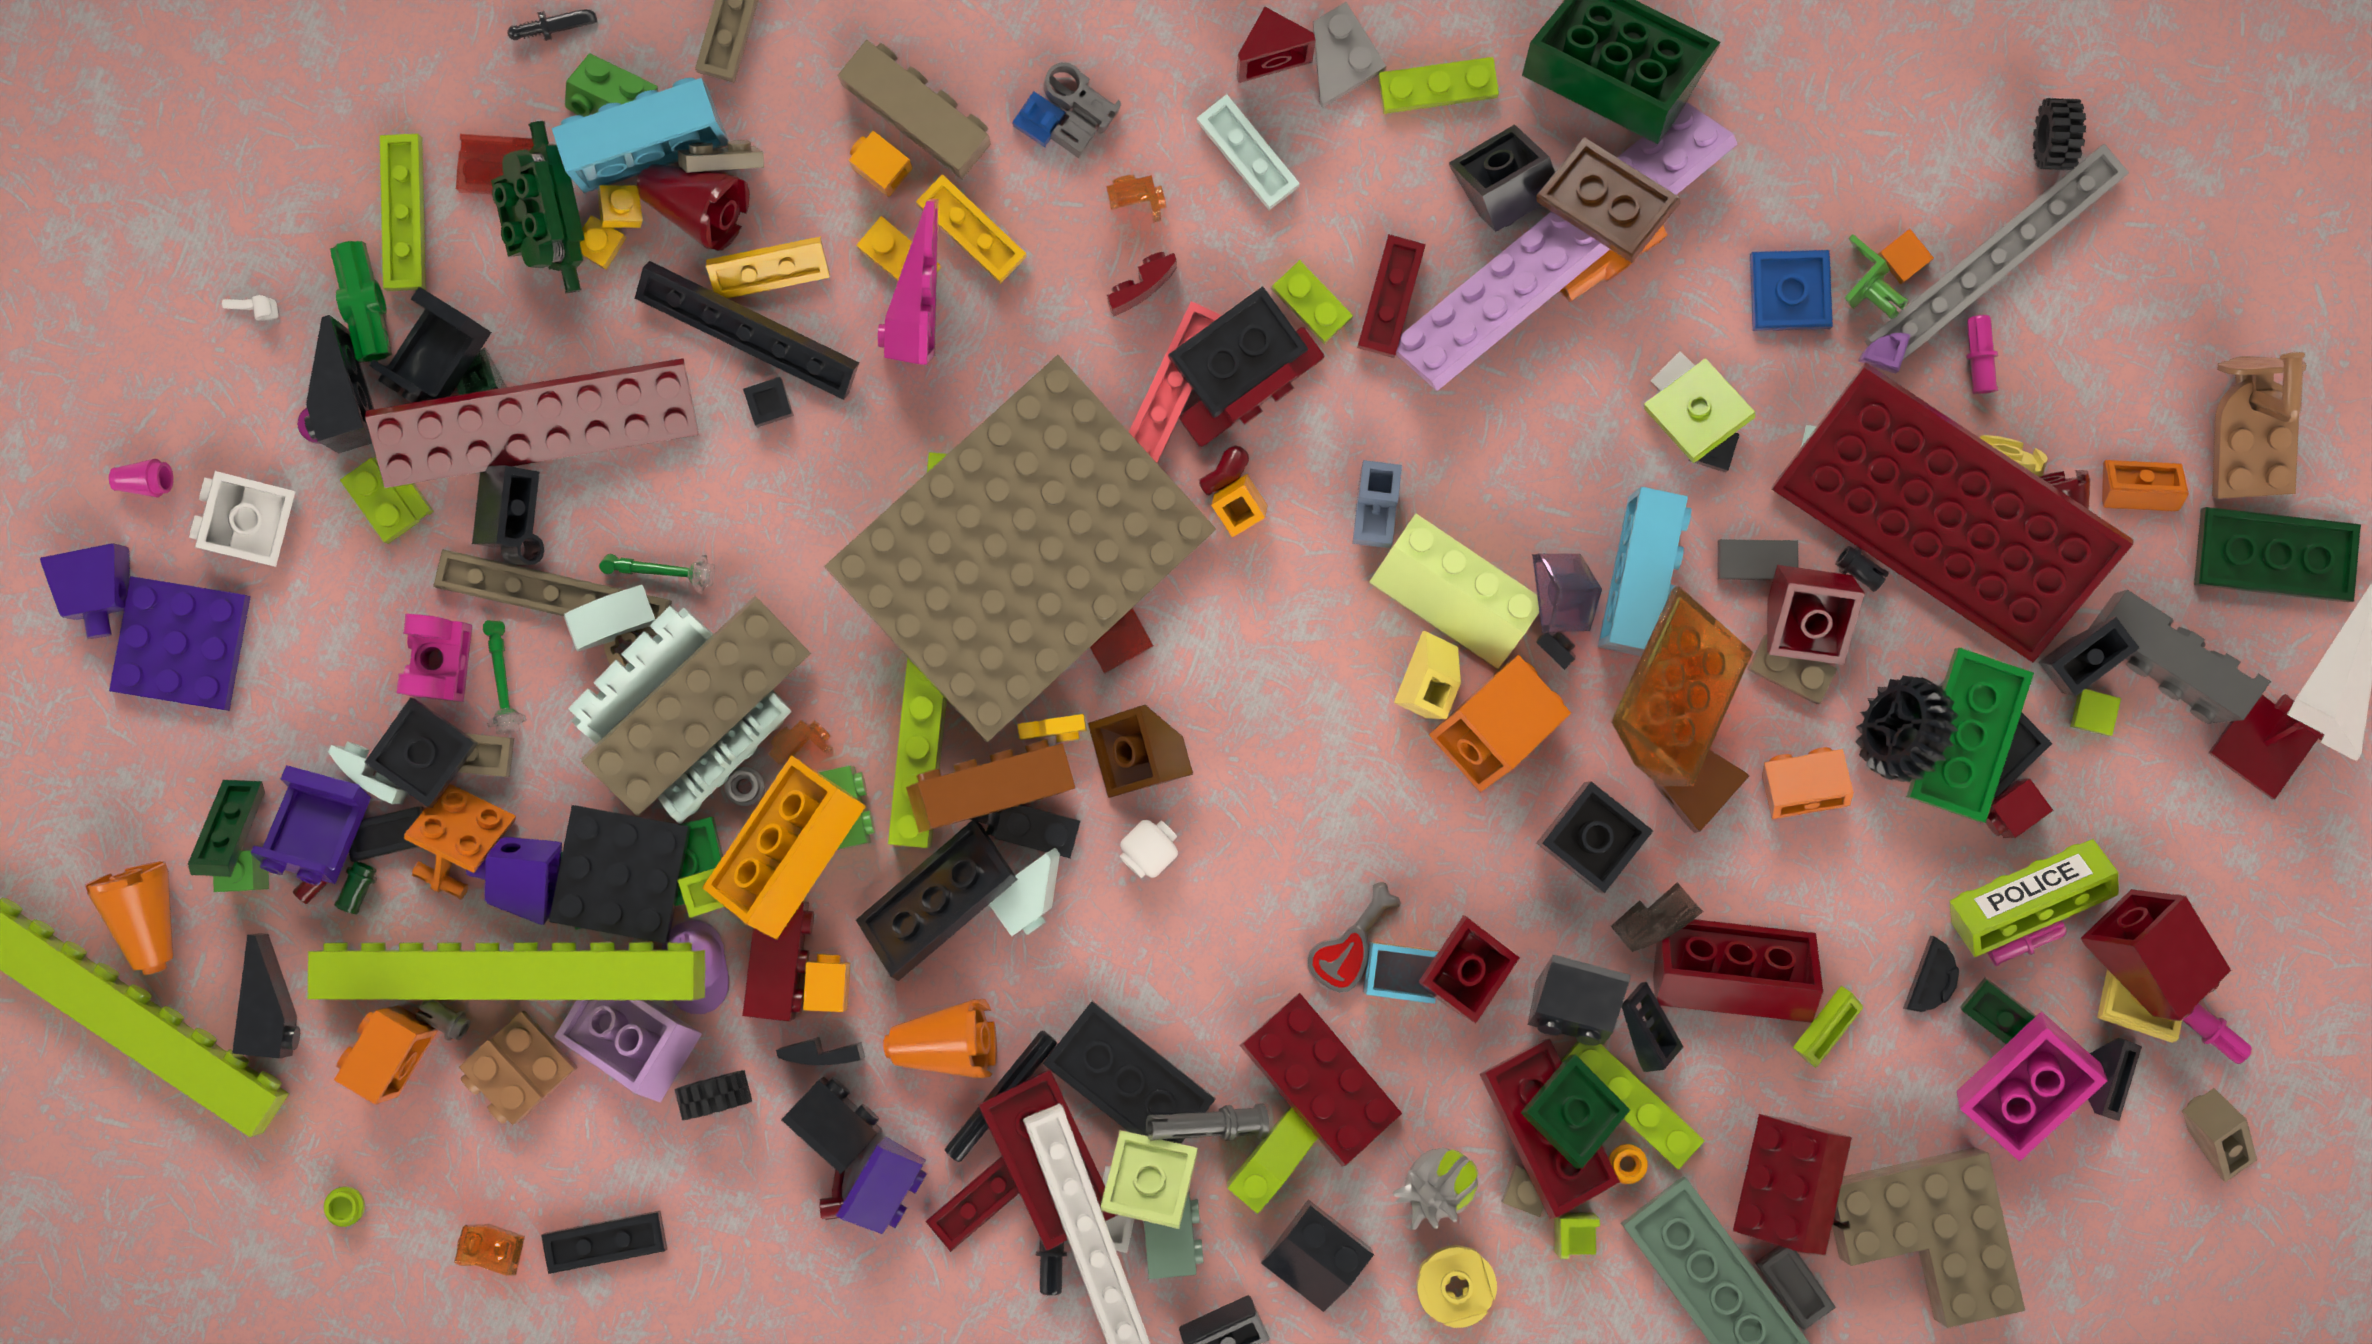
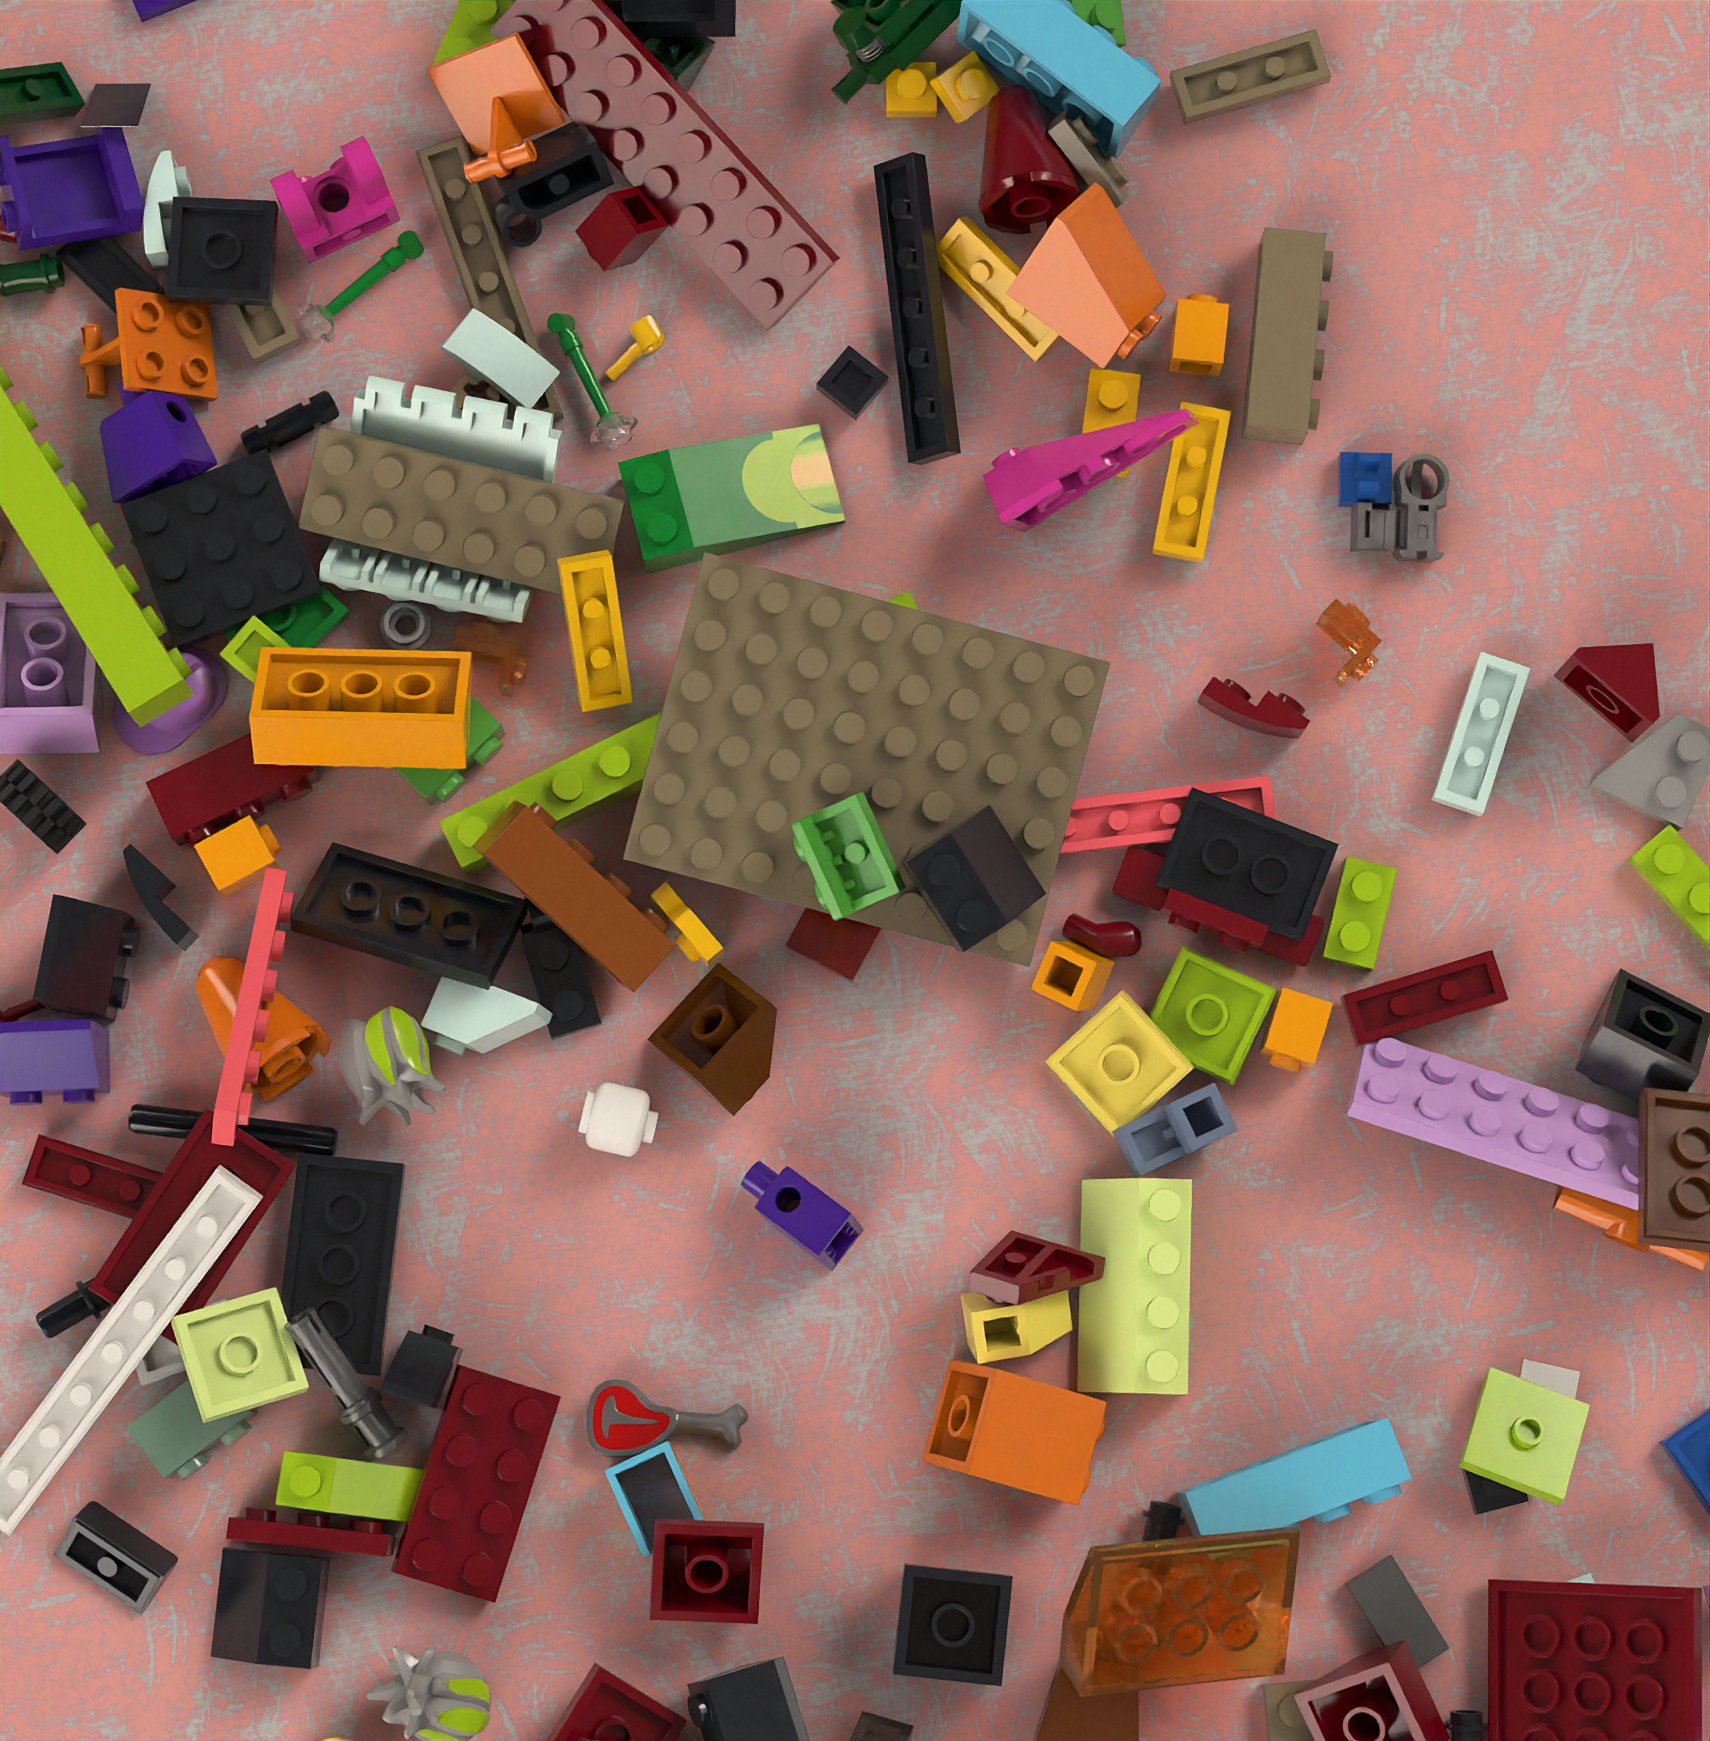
camera: 55 degrees right, 5 degrees down
clear purple slope [1532,553,1602,633] -> none
black plate [1536,628,1576,670] -> none
none -> black sticker [81,83,151,127]
none -> coral plate [211,867,294,1146]
none -> dark red plate [226,1507,395,1557]
none -> black axle [240,391,339,455]
none -> light grey hair [338,1005,446,1126]
none -> black slope [380,1324,463,1410]
none -> orange plate [427,32,565,184]
none -> yellow plate [557,550,633,712]
none -> dark red brick [575,185,669,272]
none -> yellow hand [605,315,664,382]
none -> green slope [618,424,845,574]
none -> dark purple torso [741,1161,864,1271]
none -> bright green bracket [791,791,906,921]
none -> black slope [901,805,1046,952]
none -> dark red wing [968,1230,1105,1305]
none -> orange slope [1006,182,1167,369]
none -> light yellow plate [1045,990,1195,1138]
none -> black pin [1136,1500,1185,1572]
none -> lime plate [1149,946,1279,1086]
none -> light orange brick [1259,988,1333,1073]

